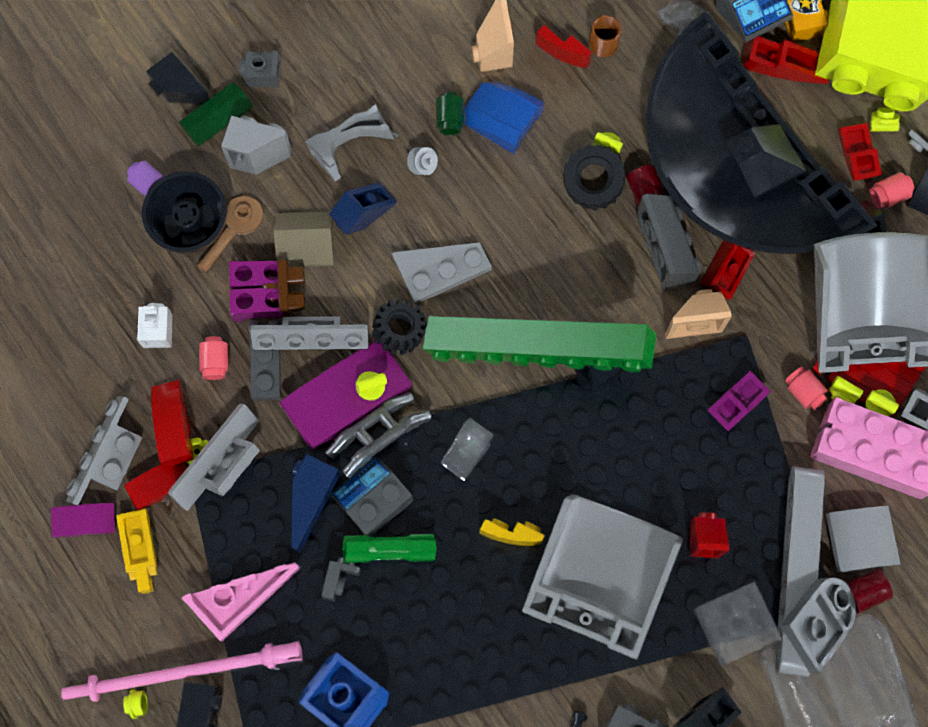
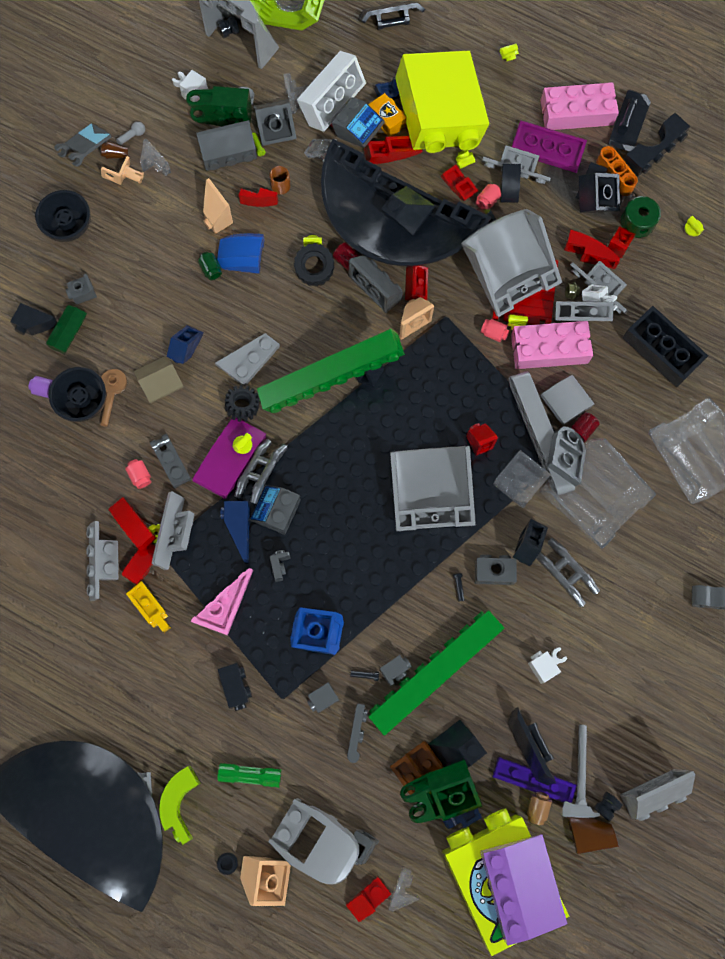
camera: 30 degrees left, 0 degrees up
magenta slope [50,503,115,538] -> none
bright pink bar [61,641,303,702] -> none
neon yellow plate [123,689,148,719] -> none
white brick [137,303,173,348] -> none
light grey slope [221,116,292,175] -> none
magenta hips [229,260,305,322] -> none
light grey bracket [251,317,369,350] -> none
light grey animal [305,104,400,182] -> none
green axle [342,534,436,563] -> none
light grey wheel [407,147,438,175] -> none
clear slope [440,418,494,481] -> none
yellow slope [480,518,545,546] -> none
magenta slope [708,371,771,431] -> none
neon yellow plate [866,389,899,417] -> none

